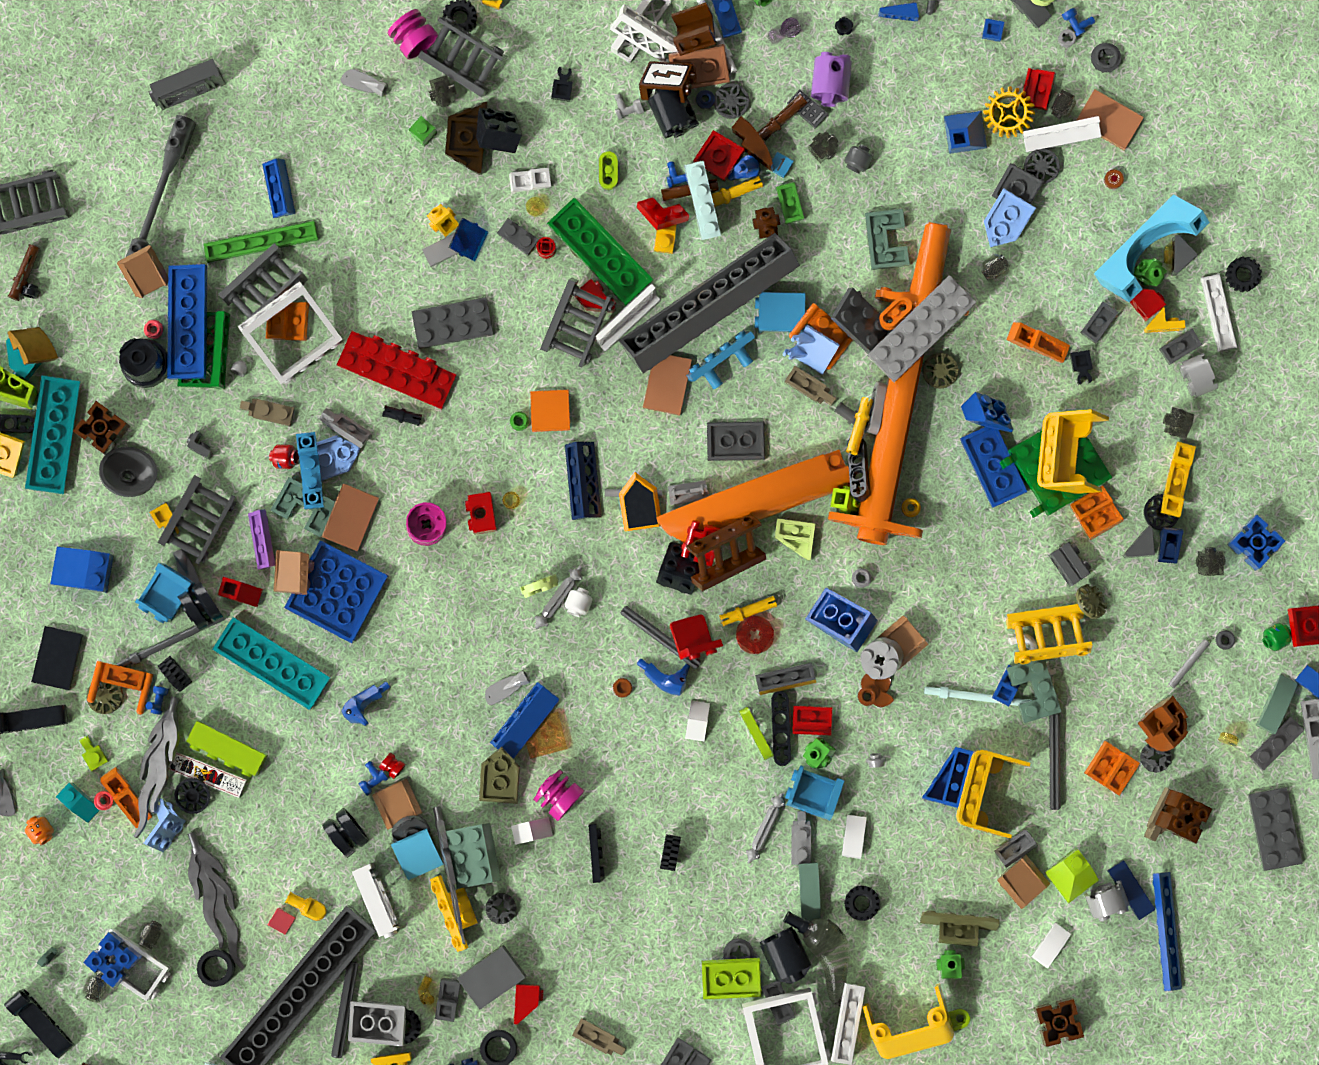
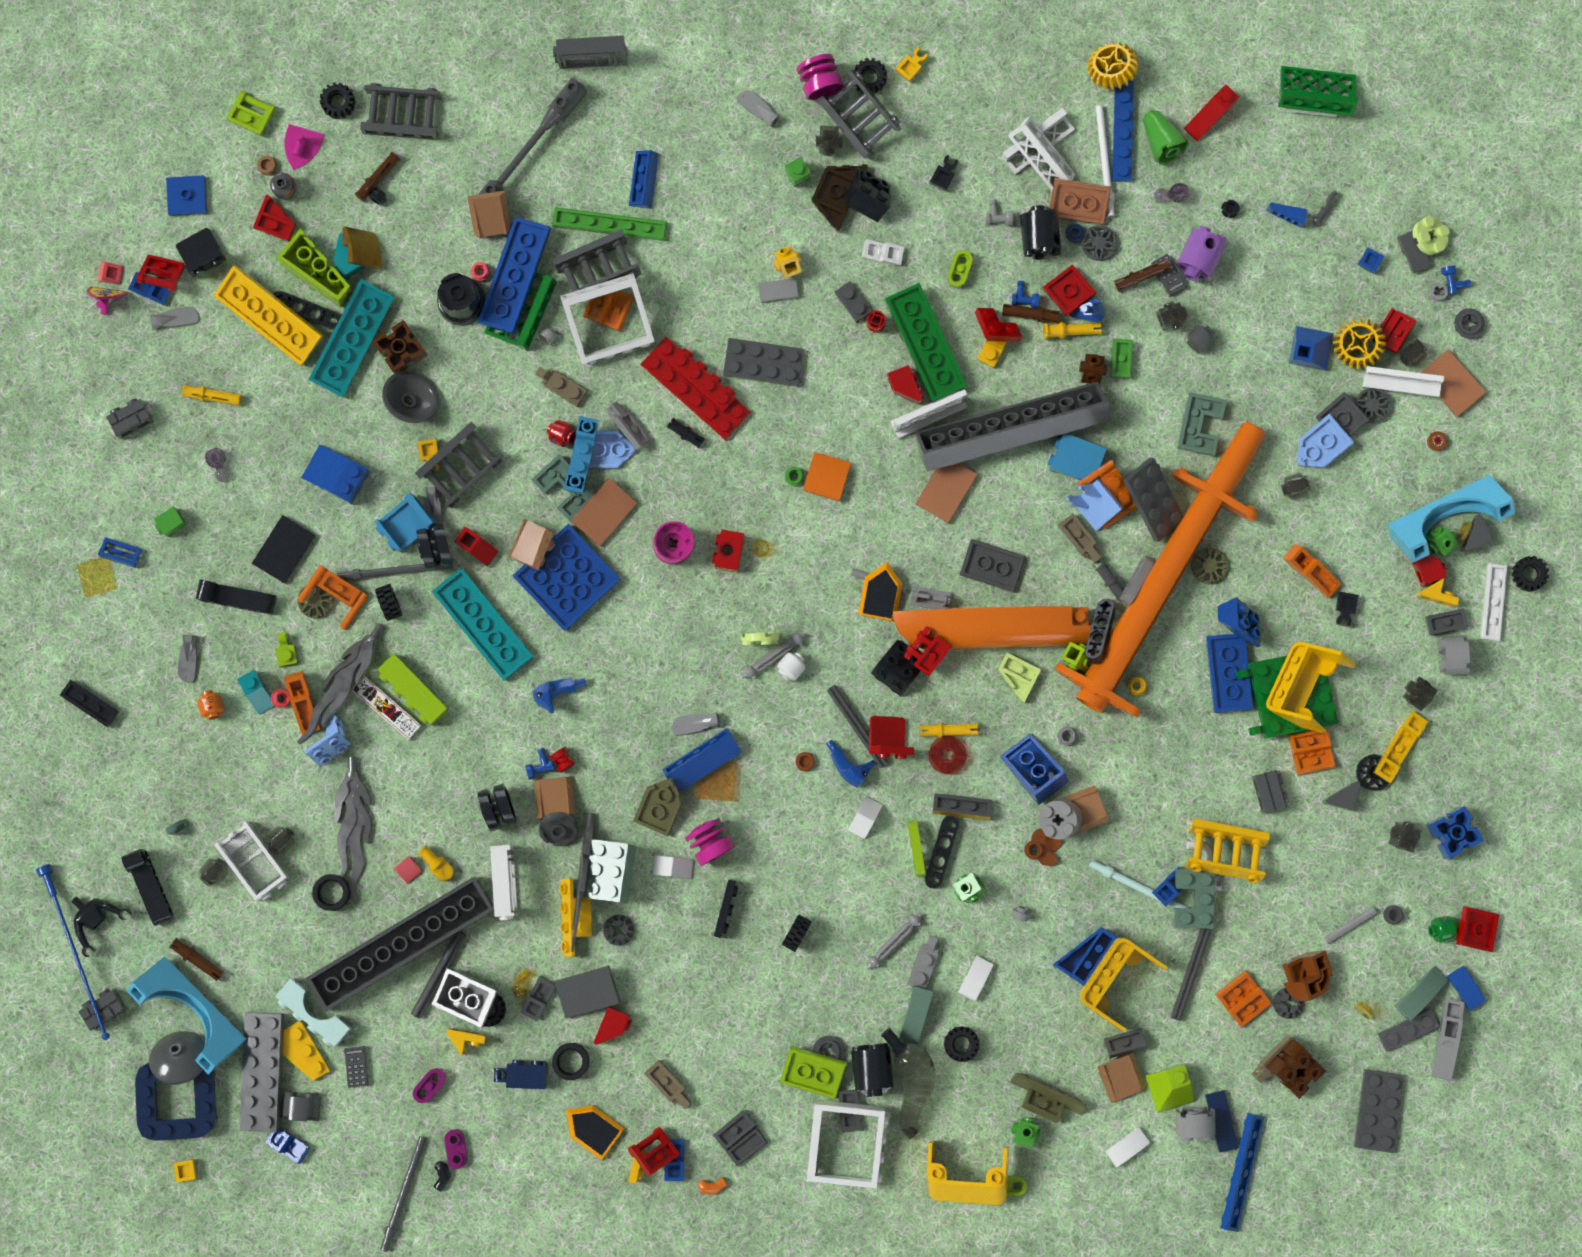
camera: 15 degrees right, 0 degrees up
blue brick [83,931,142,988] -> none
blue piece [146,686,169,715] -> none
black wheel [174,778,211,814] -> none
dark grey bracket [187,430,213,460] -> none
medium lavender plate [248,509,275,570] -> none
medium azure slope [391,828,444,880] -> none
clear blue piece [448,218,488,262] -> none
clear yellow tile [526,197,545,217] -> none
dark grey fence [540,278,614,368] -> none
dark blue fence [565,442,602,520] -> none
panel [639,61,697,103] -> none
reddish brown panel [671,2,716,56] -> none
light aqua arch [684,161,721,240] -> none
dark azure plate [686,330,755,389] -> none
reddish brown fence [686,514,767,592] -> none
reddish brown slope [732,116,774,172] -> none
dark azure tile [768,152,794,178] -> none
dark azure panel [785,765,844,821] -> none
red plate [792,706,832,736] -> none
white fence [831,983,865,1065] -> none
yellow pin [846,397,873,455] -> none
light grey plate [867,275,976,383] -> none
orange plate [879,297,913,330] -> none
reddish brown brick [1033,997,1084,1047] -> none
olive wheel [1076,584,1107,619] -> none
dark grey plate [1080,302,1118,344] -> none
dark blue slope [1157,527,1183,564] -> none

